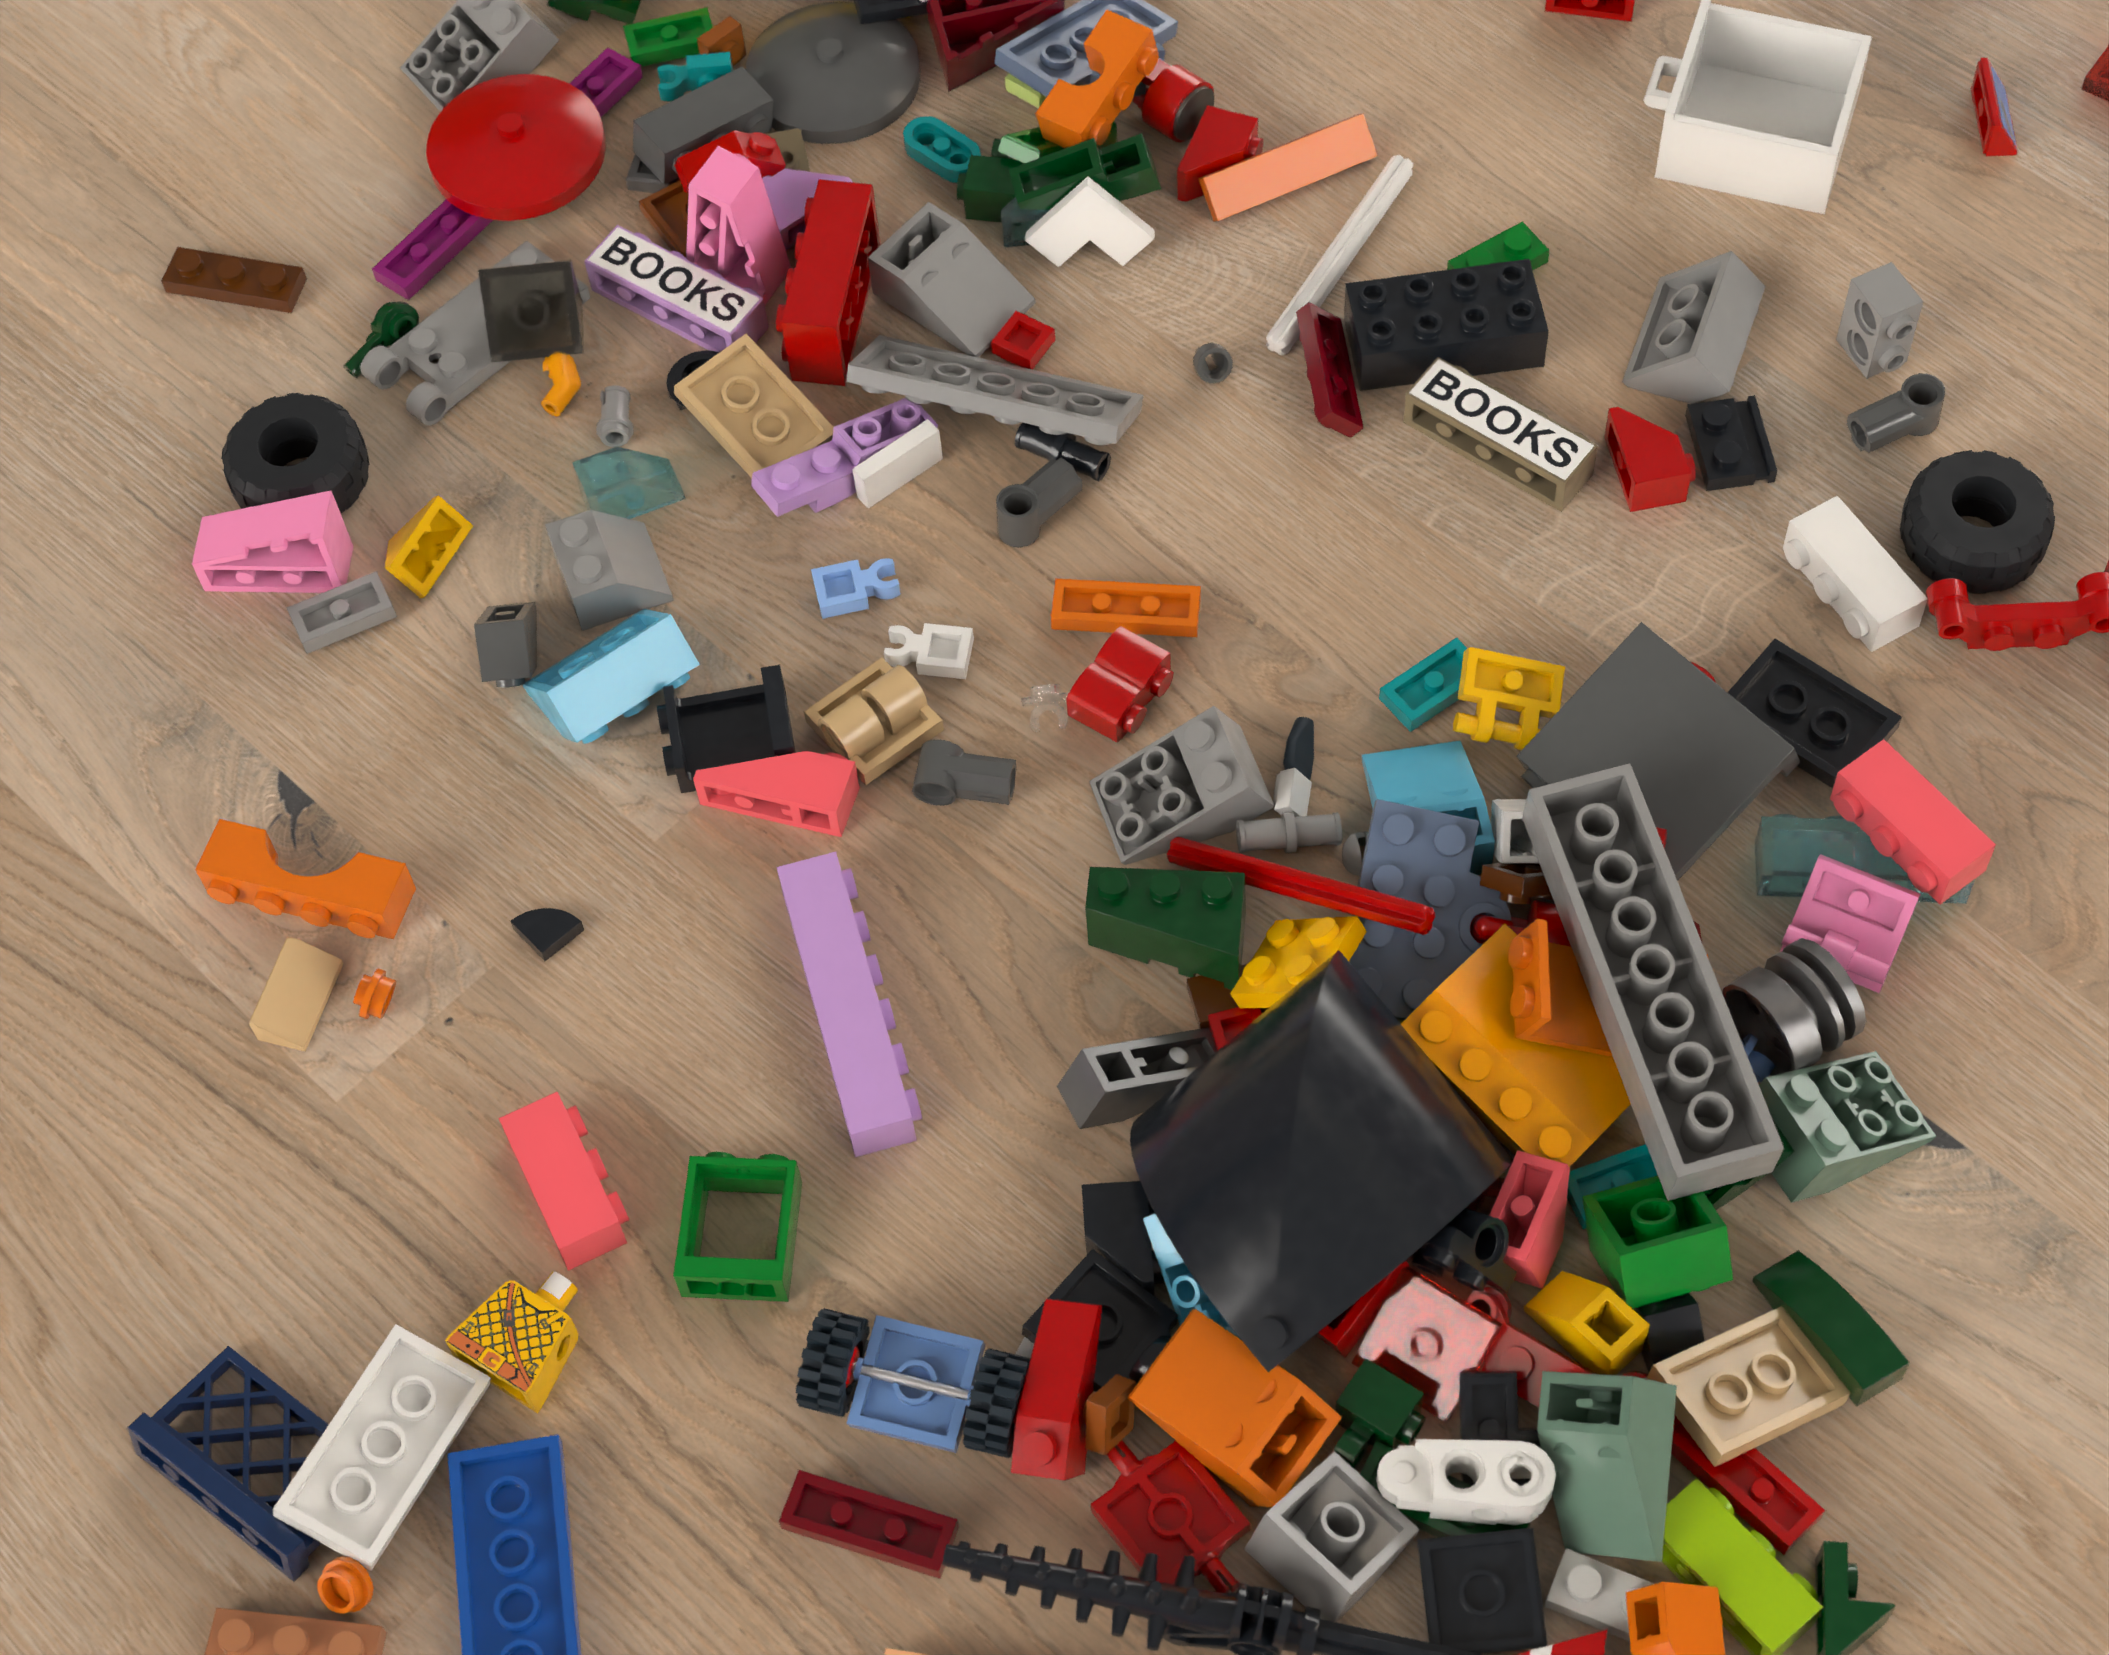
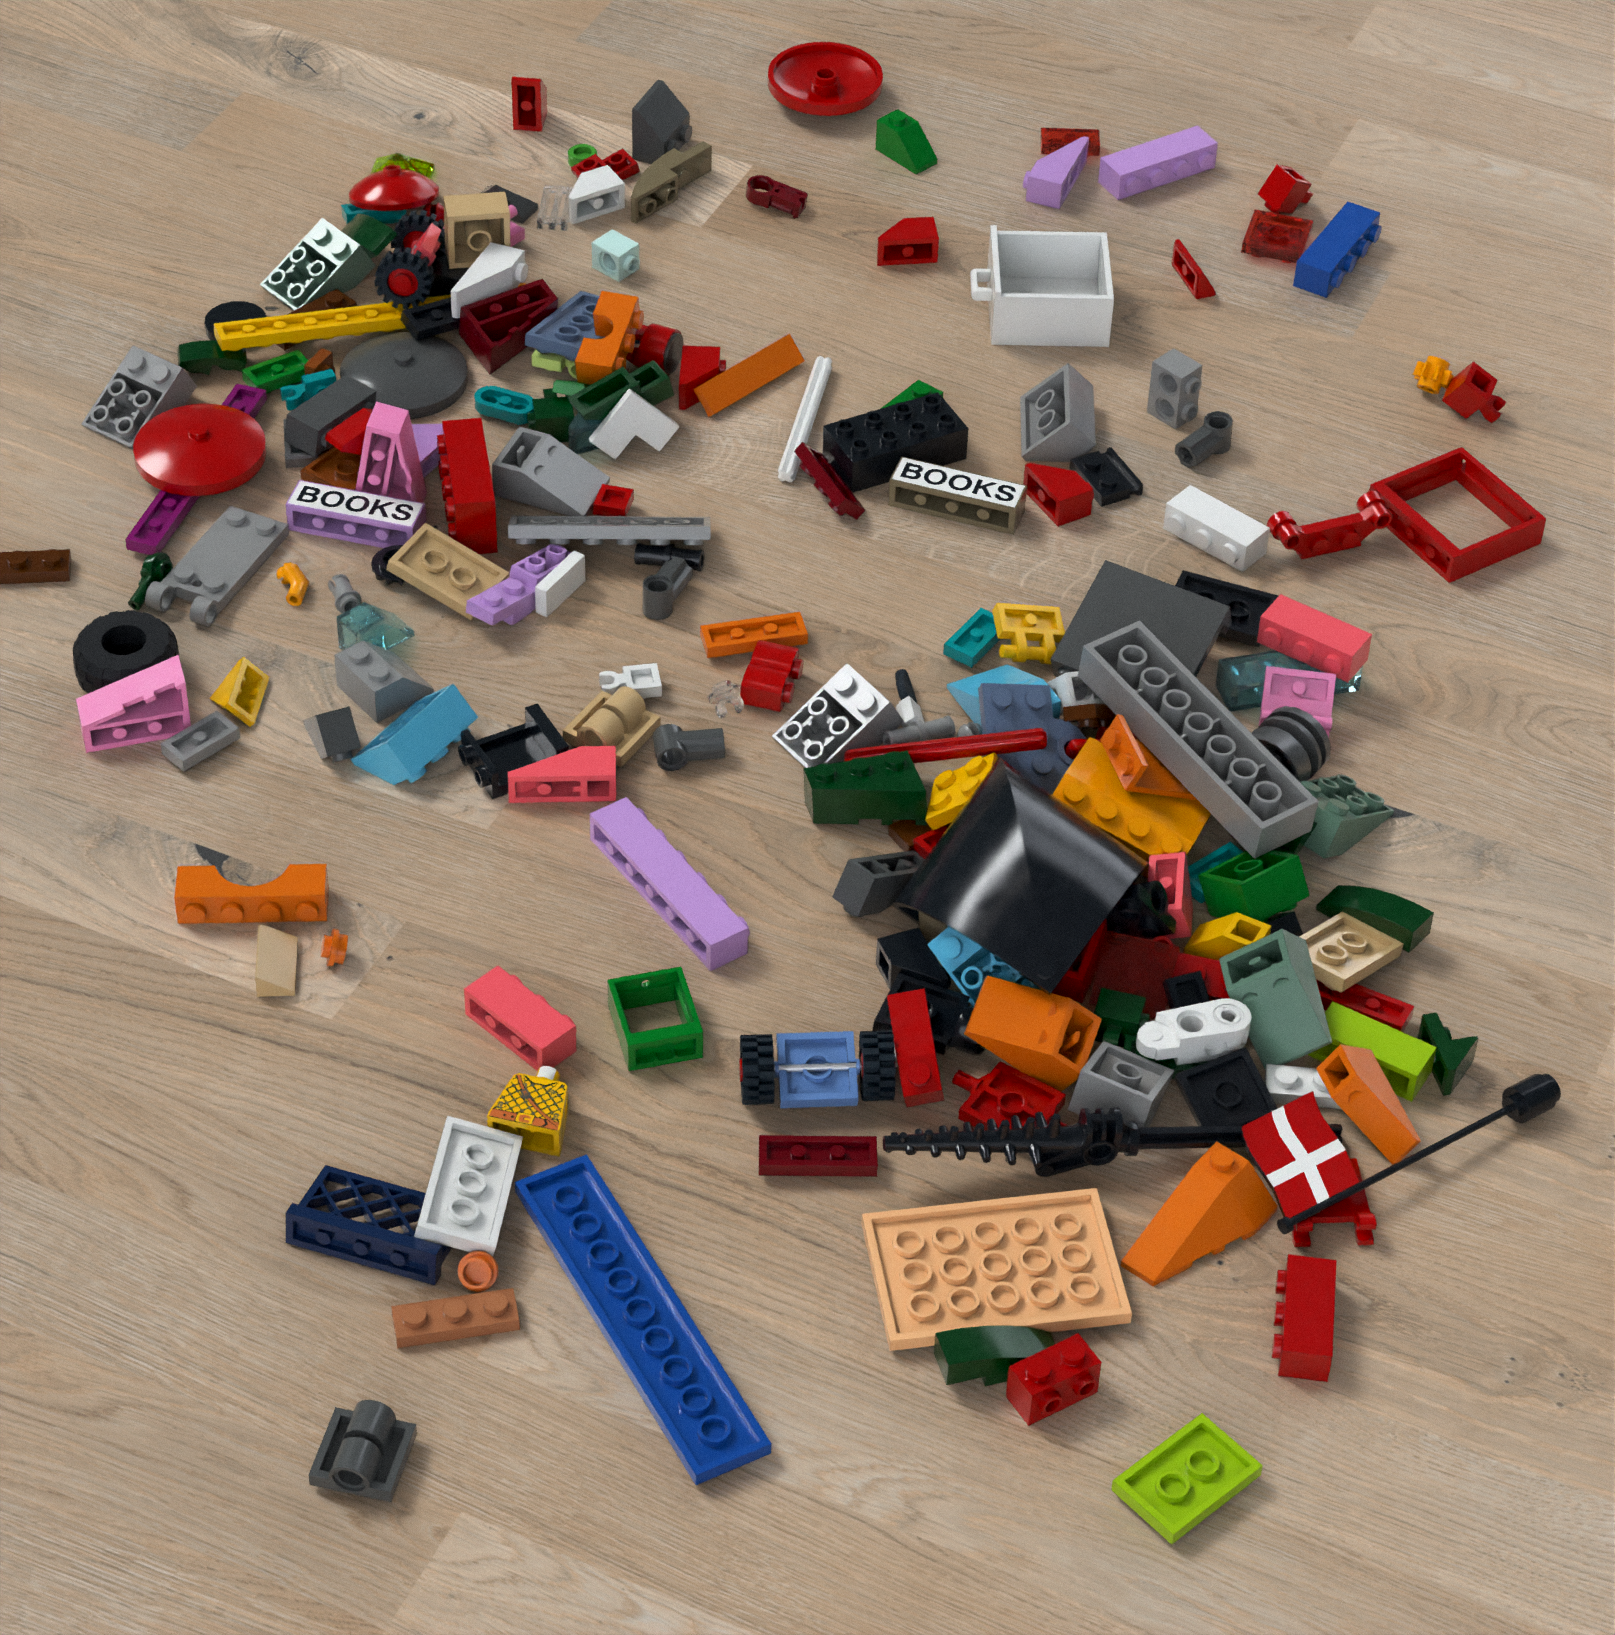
camera: 25 degrees left, 15 degrees down
clear smoke slope [478,260,584,363] -> none
black tile [510,908,584,961] -> none
light blue plate [811,558,901,619] -> none
dark orange plate [1082,1374,1136,1456] -> none
dark grey hinge [1193,342,1233,383] -> none
black tyre [1900,450,2055,594] -> none

